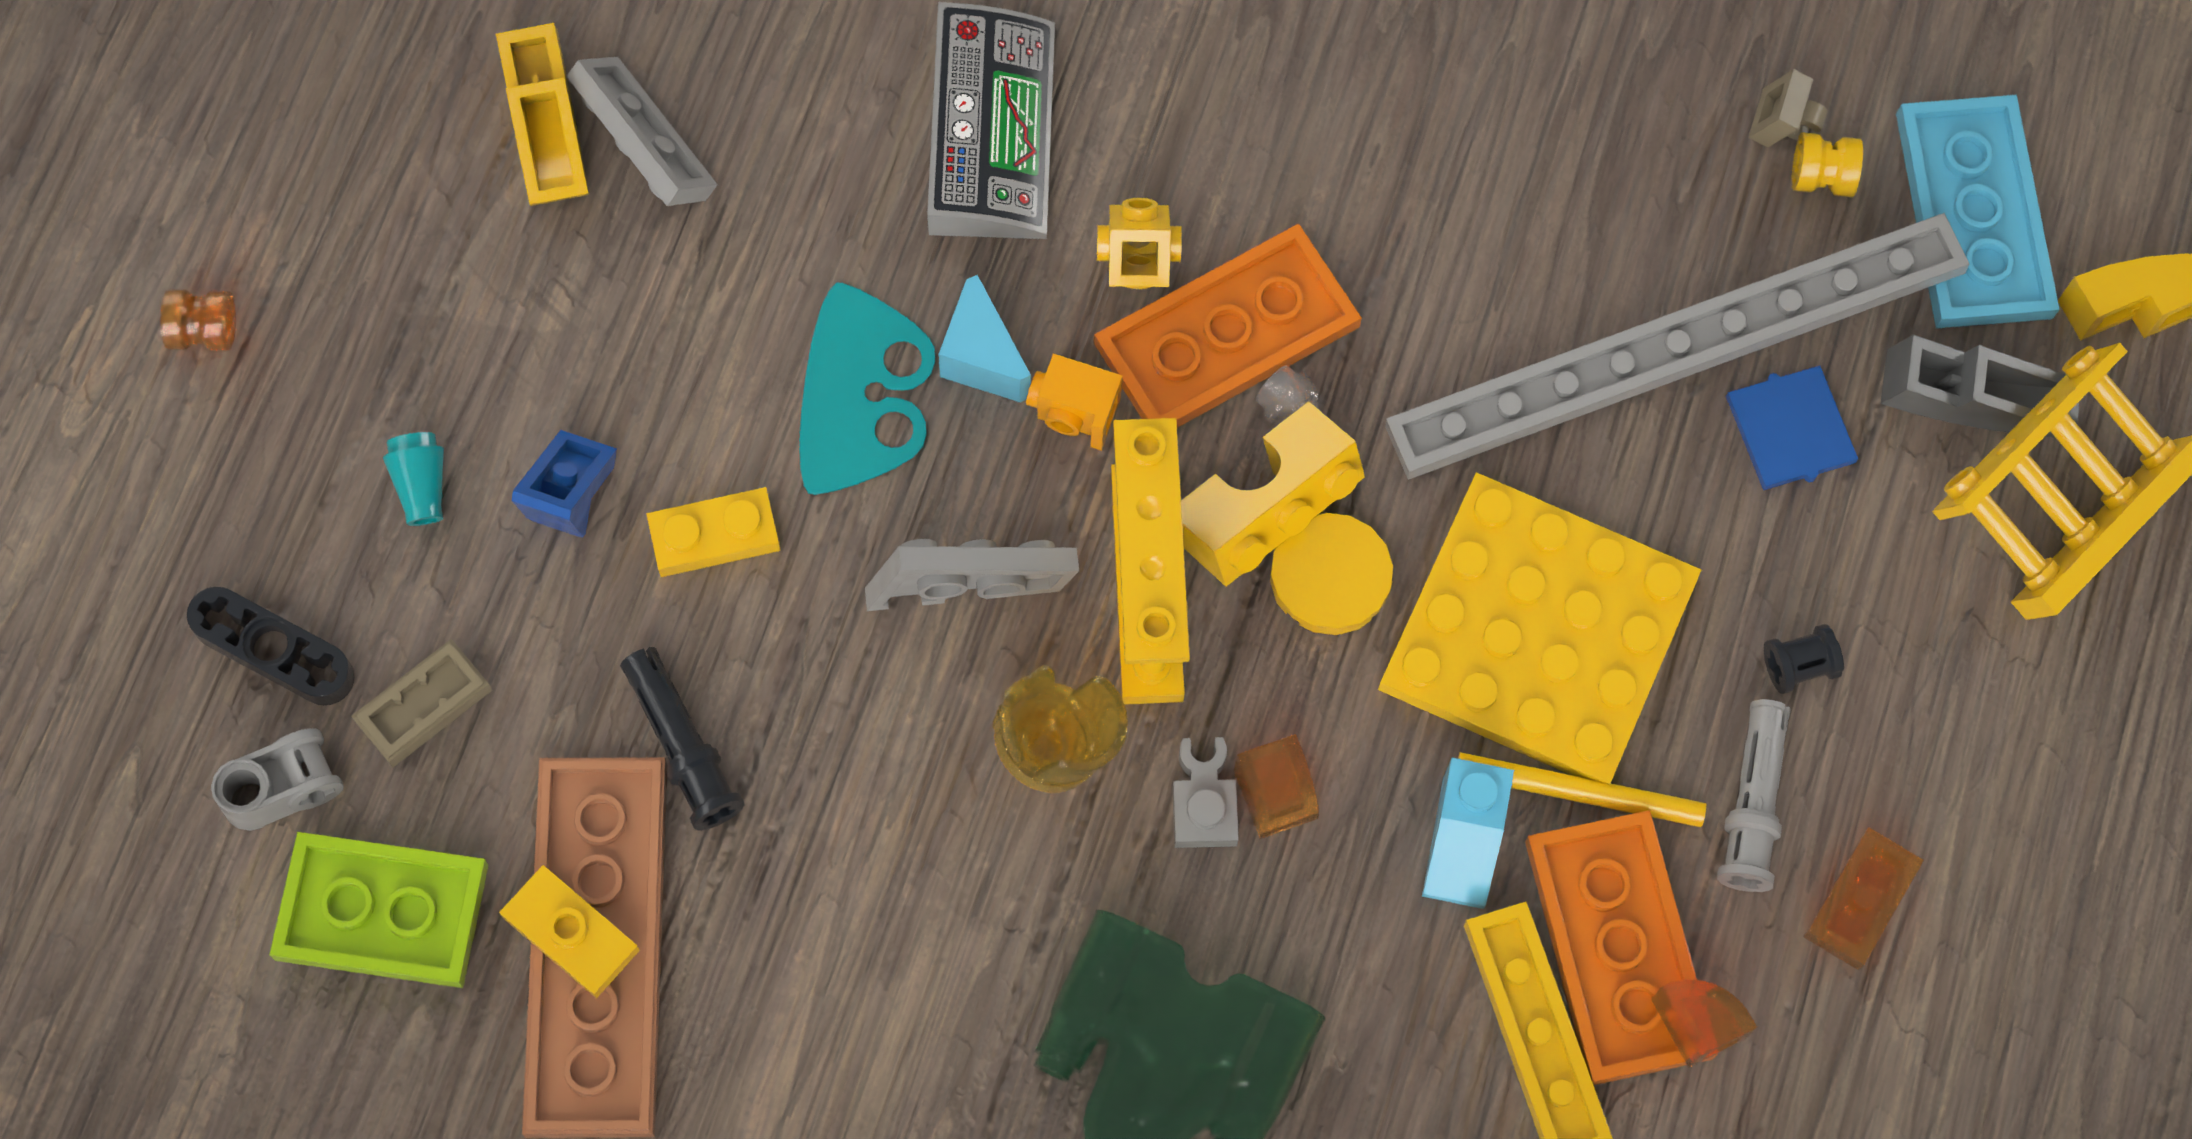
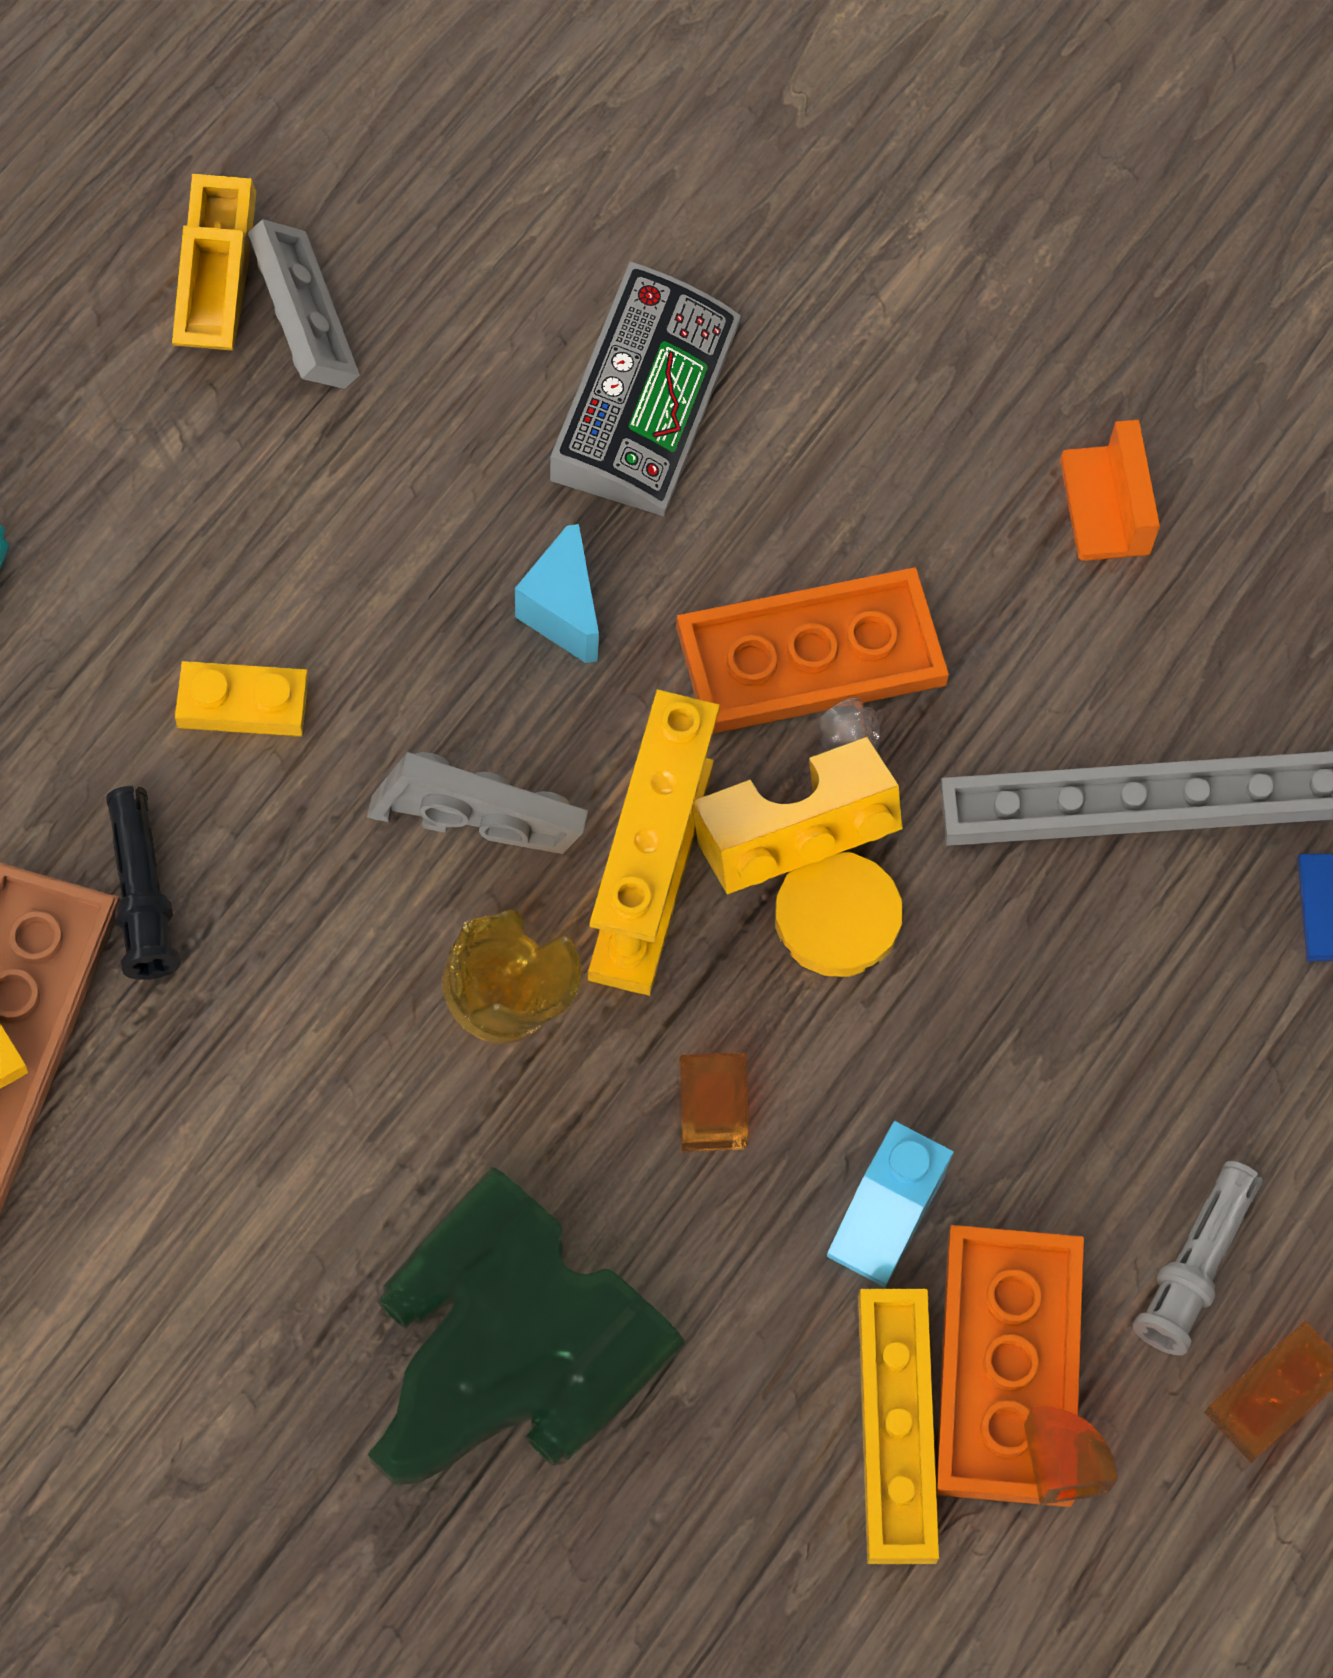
camera: 15 degrees right, 5 degrees down
blue slope [511,430,617,538] -> none
teal piece [799,283,935,495] -> none
light orange brick [1026,353,1122,451] -> none
yellow brick [1097,198,1182,289] -> none
light grey plate [1172,737,1239,848] -> none
yellow plate [1378,472,1702,785] -> none
yellow bar [1458,752,1706,827] -> none
black bush [1764,624,1844,694] -> none
none -> orange panel [1060,419,1160,561]

